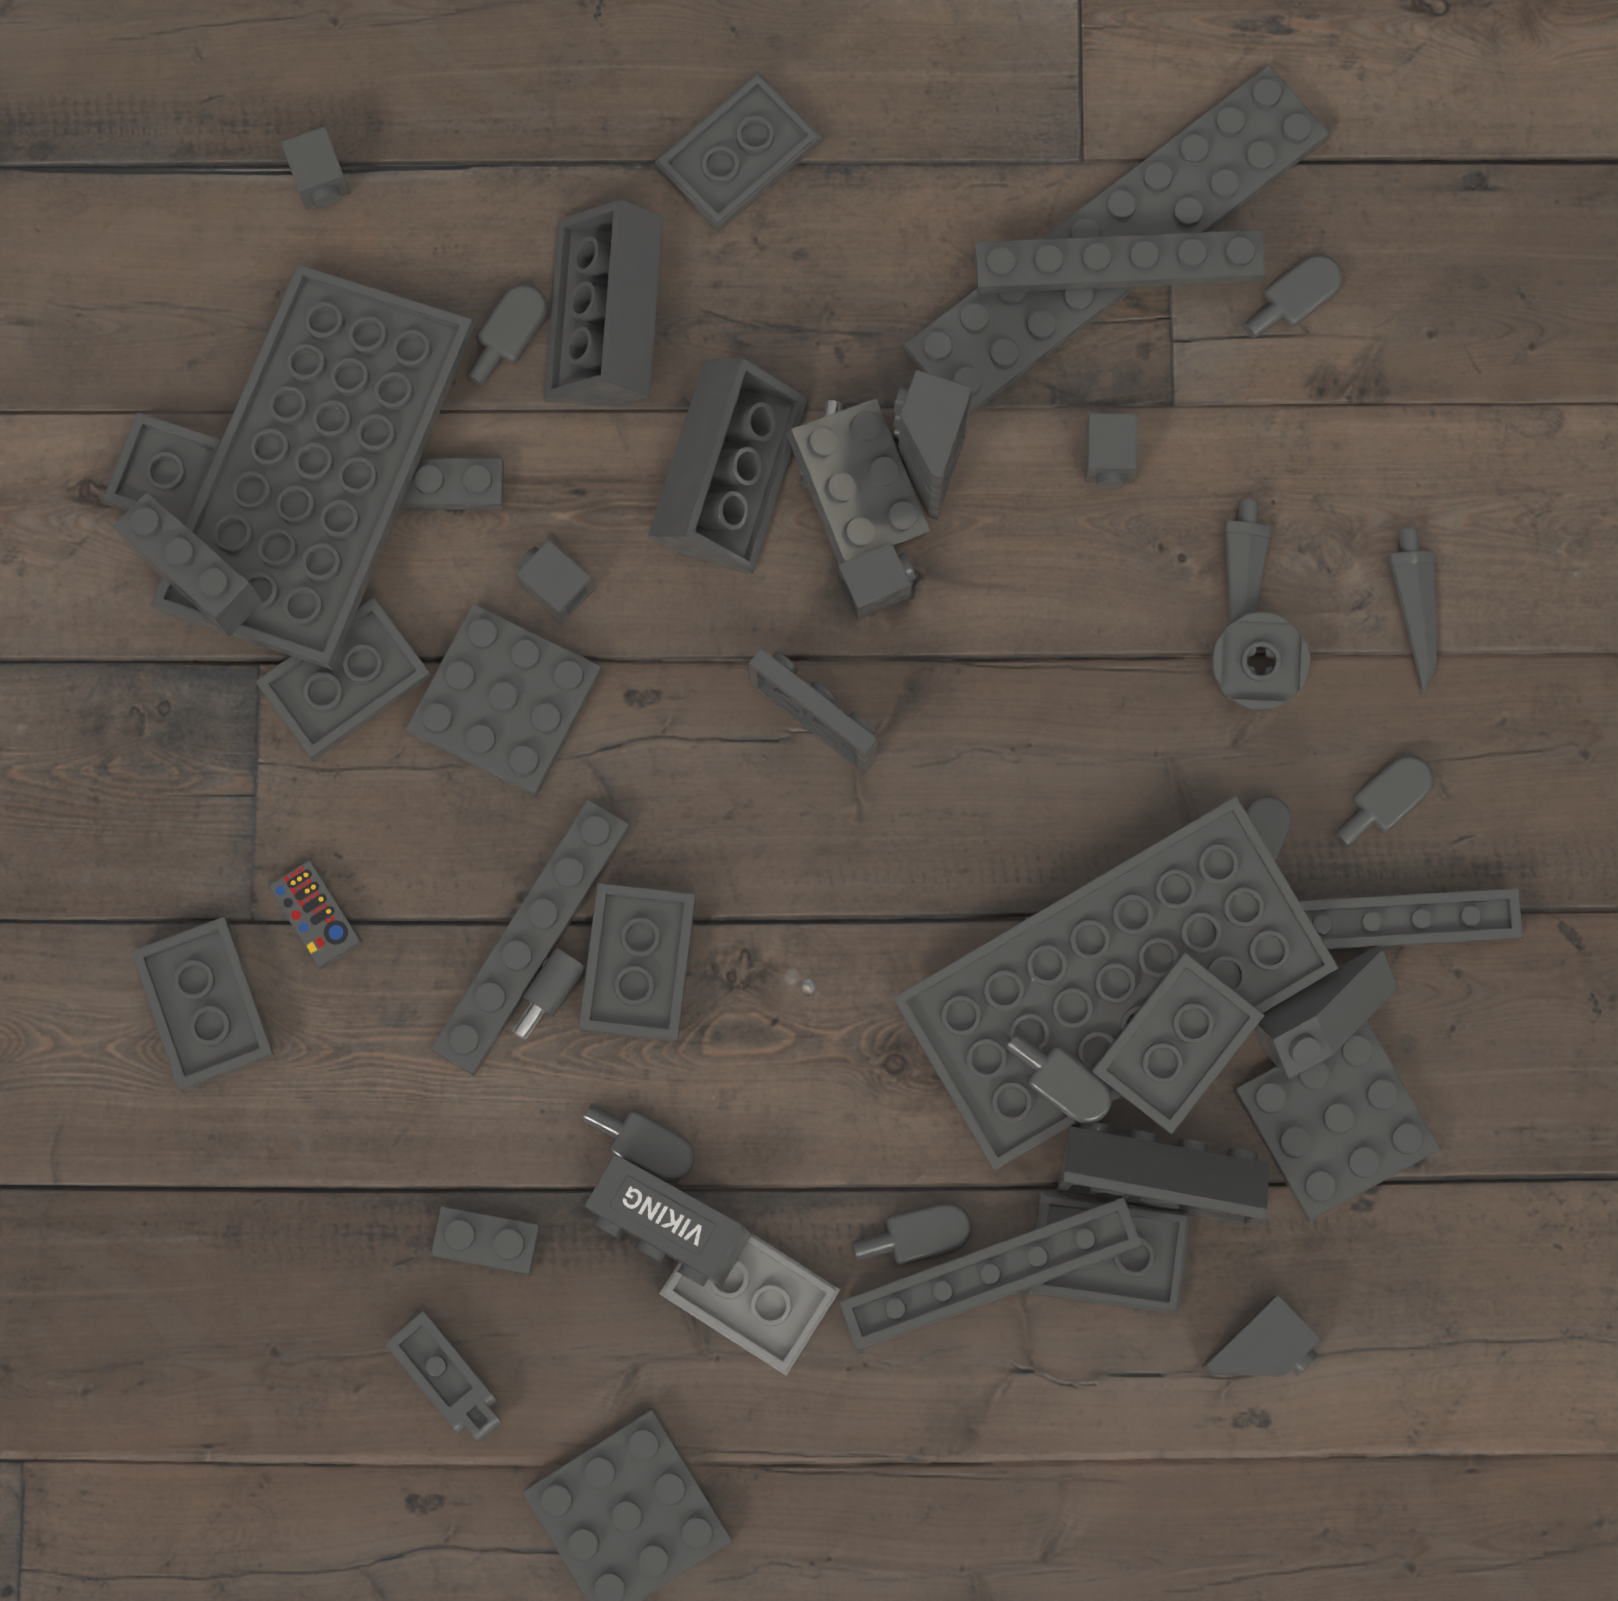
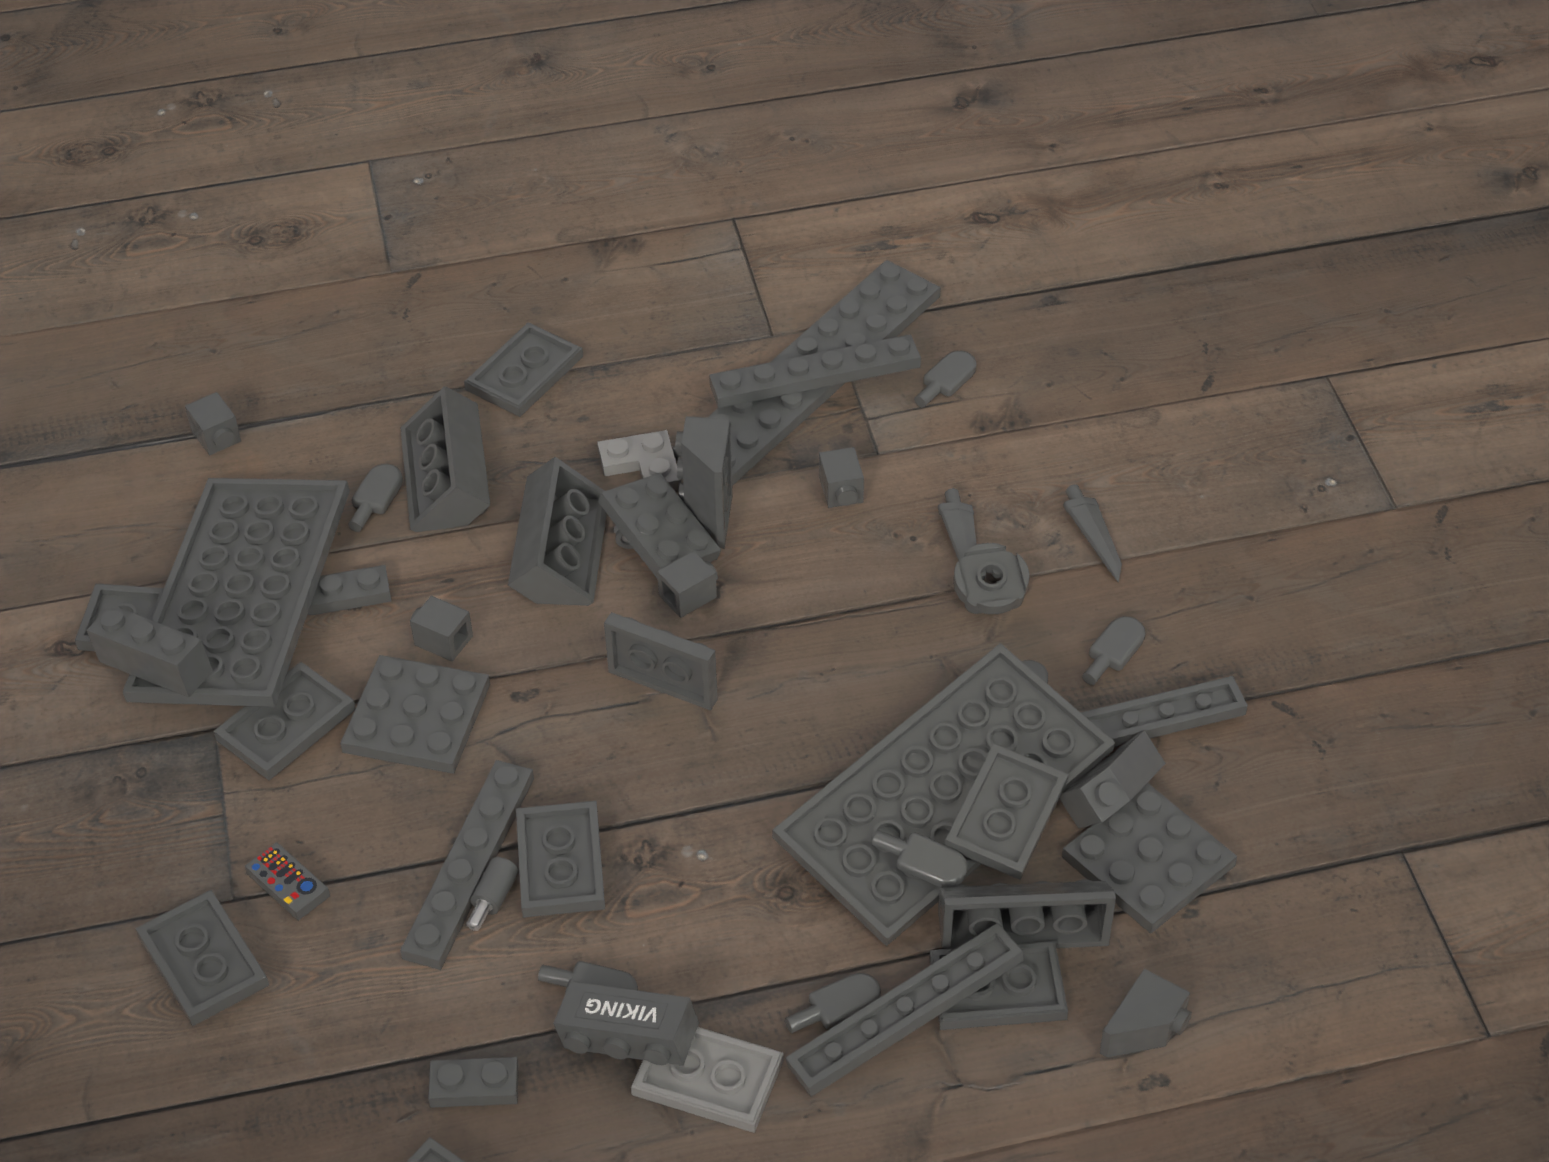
camera: 15 degrees left, 30 degrees down
none -> light grey plate [597,430,681,491]

